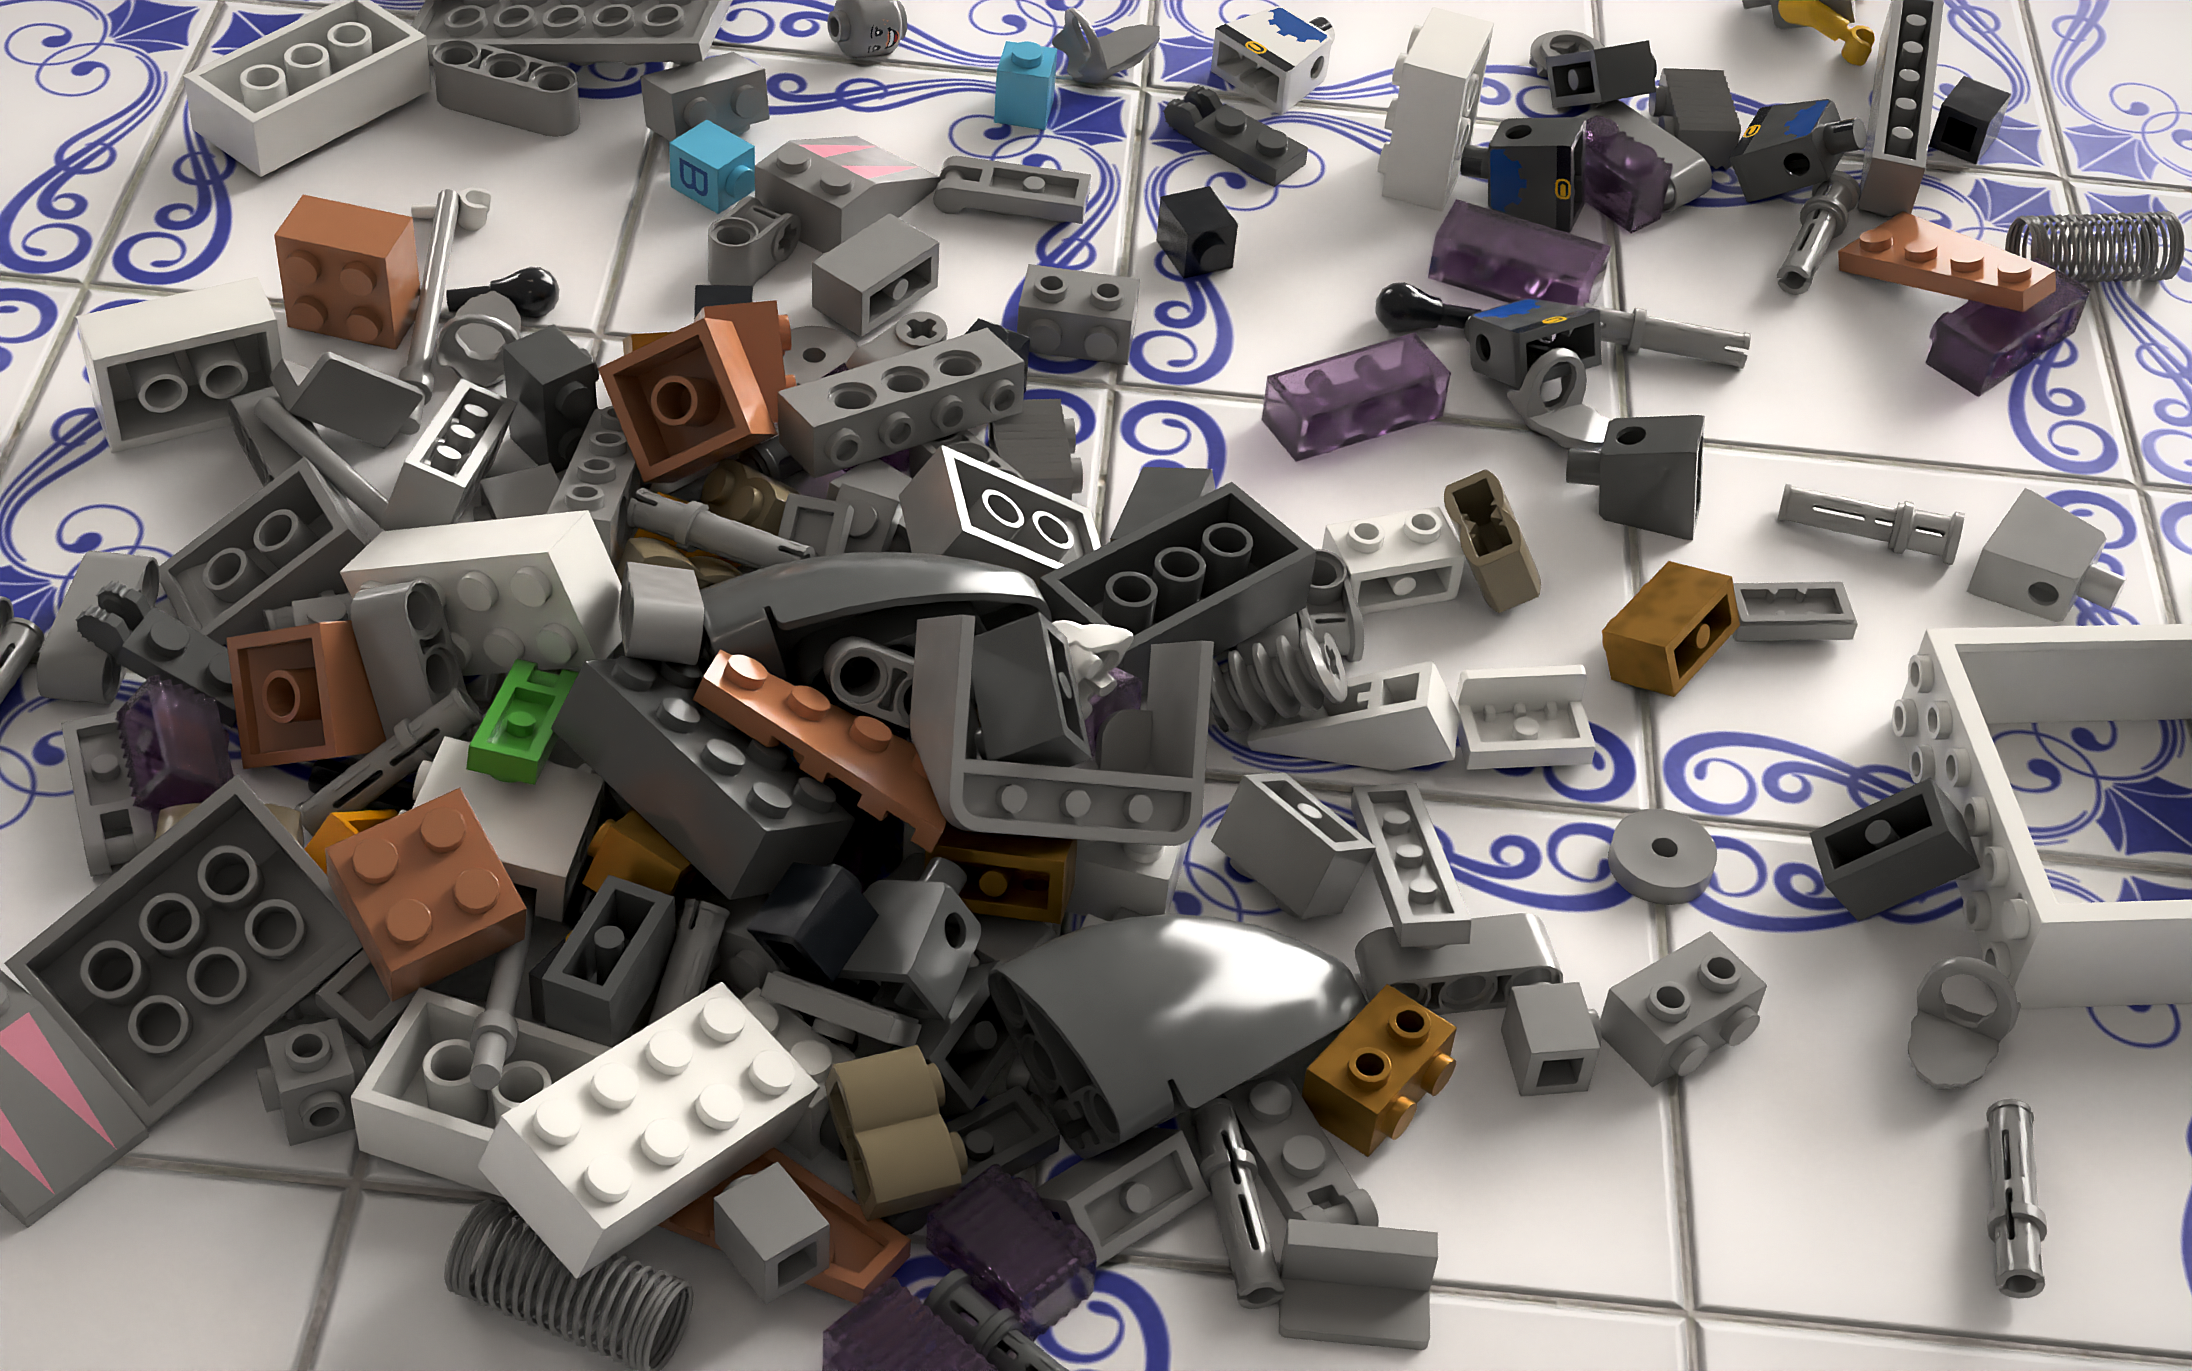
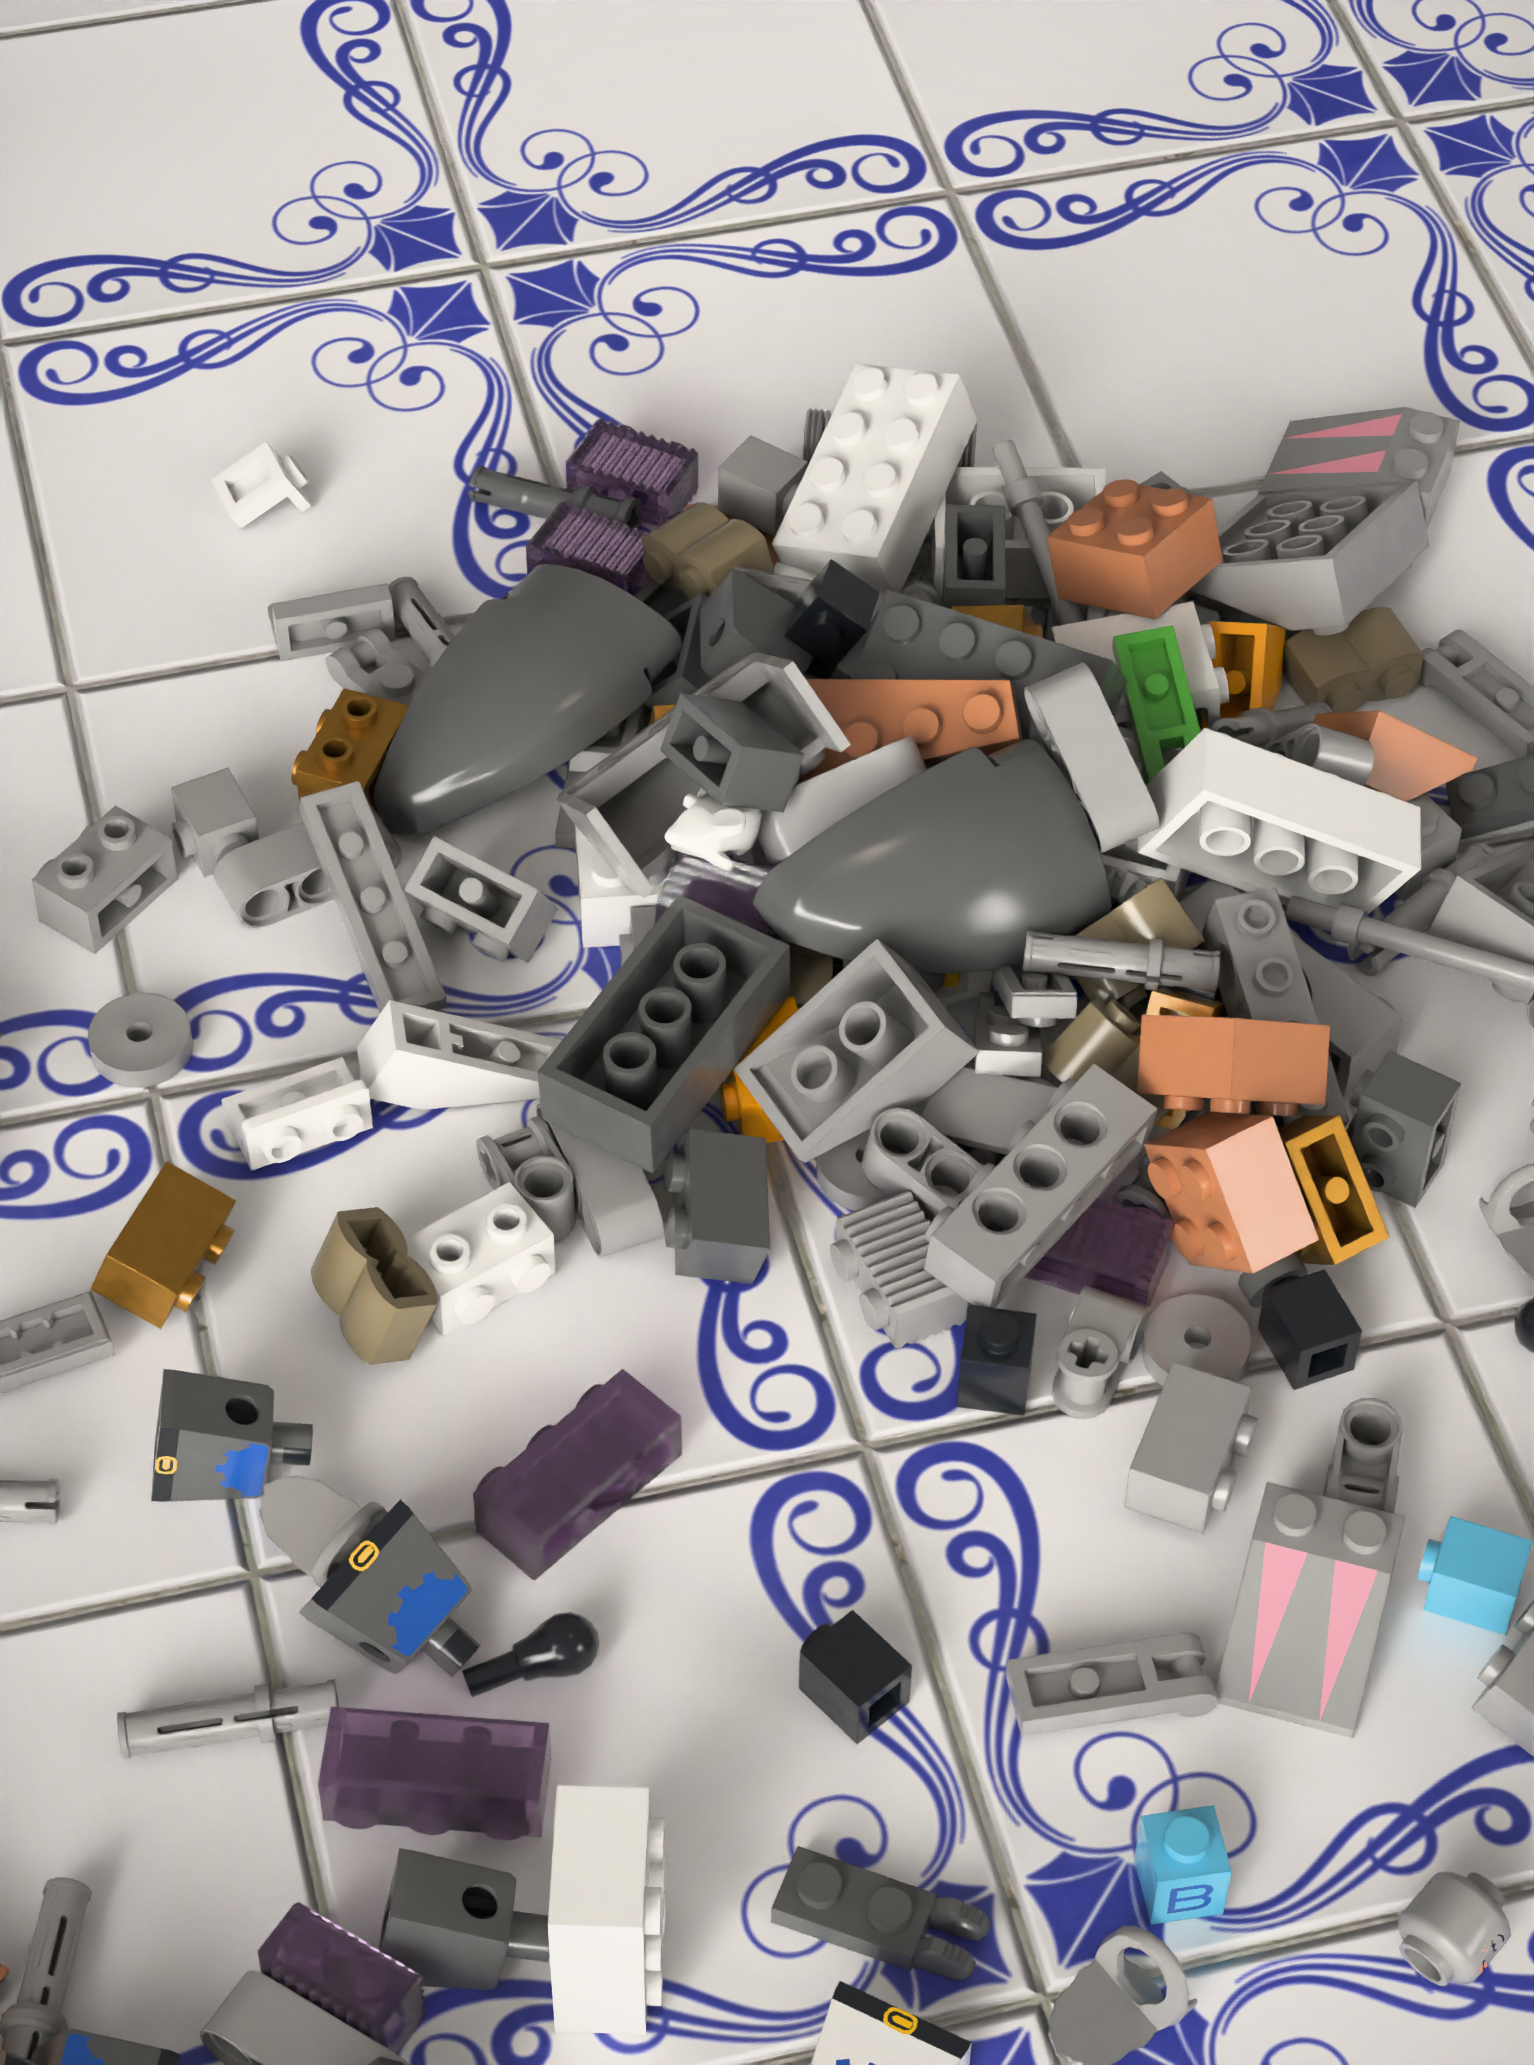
camera: 165 degrees right, 5 degrees up
brick [115,675,235,815] -> none
light grey brick [379,379,517,531] -> none
light grey brick [1017,264,1140,365] -> none
light grey piece [1210,628,1348,733] -> none

